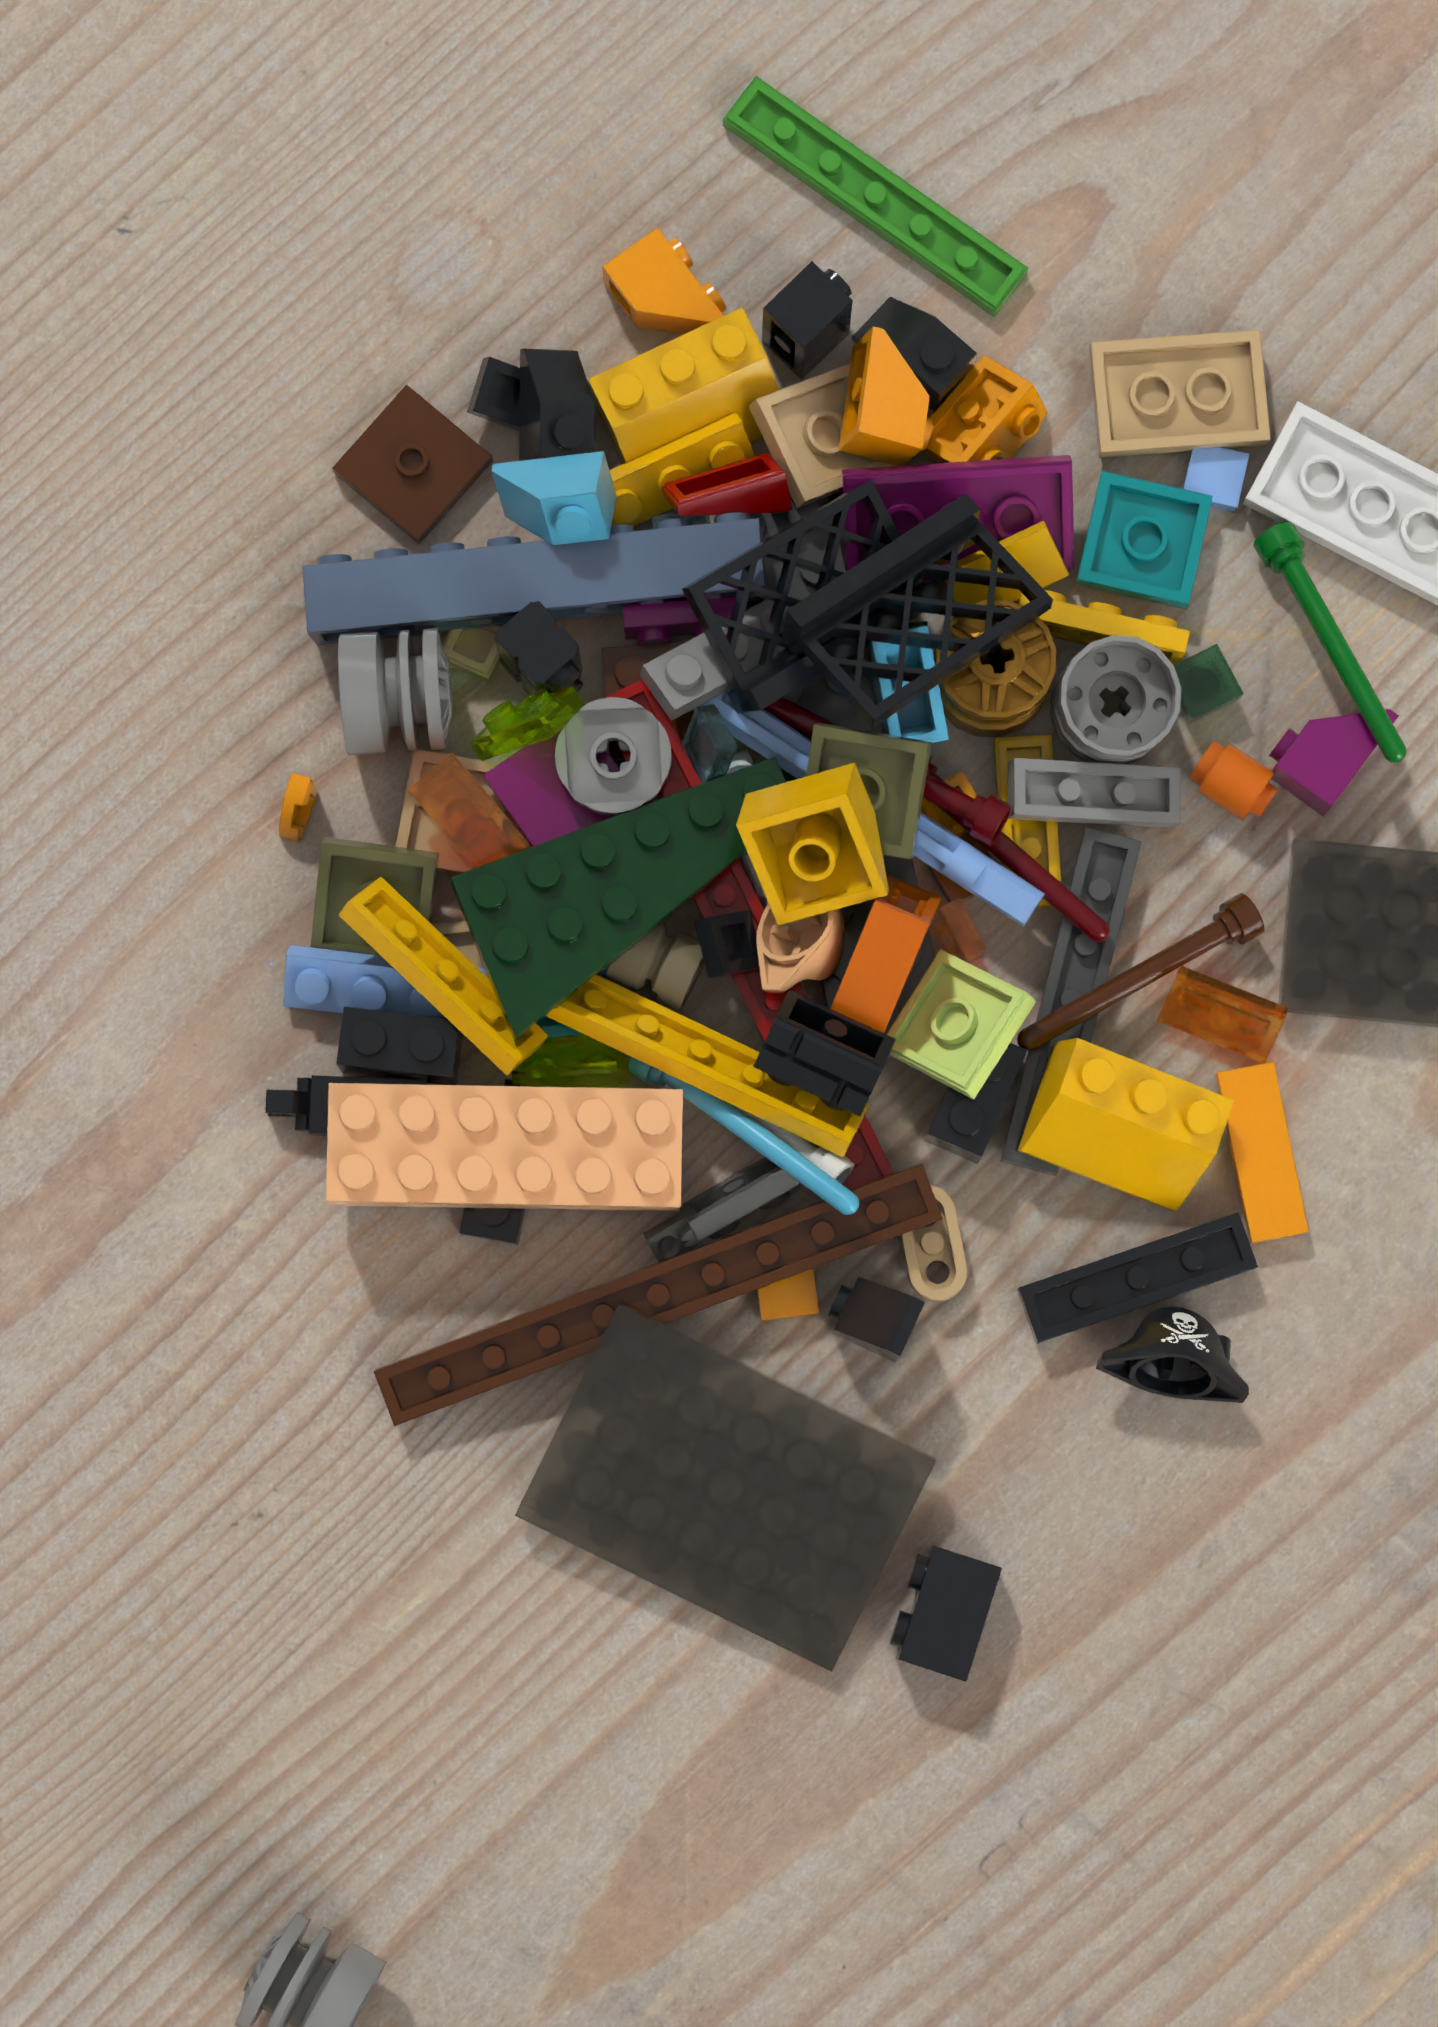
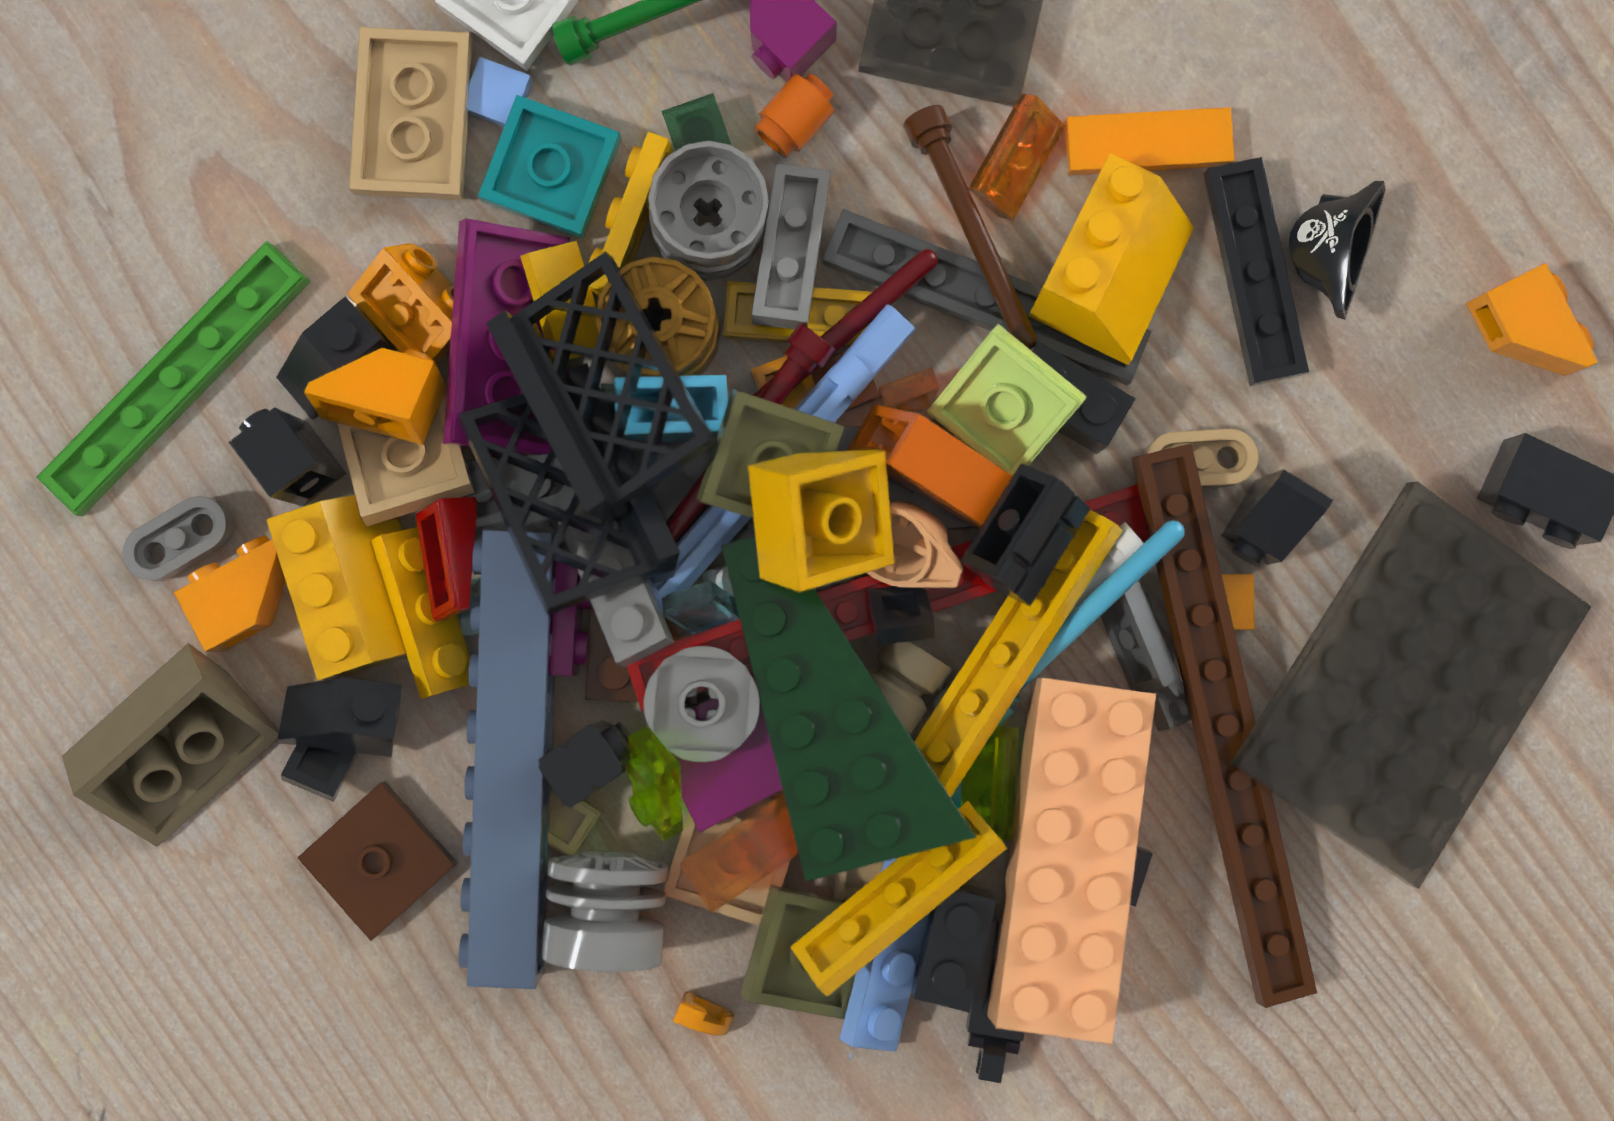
camera: 75 degrees left, 5 degrees up
medium azure slope [491,451,617,545] -> none
none -> dark tan slope [62,643,279,847]
none -> light grey plate [122,496,233,581]
none -> light orange slope [1466,263,1598,376]

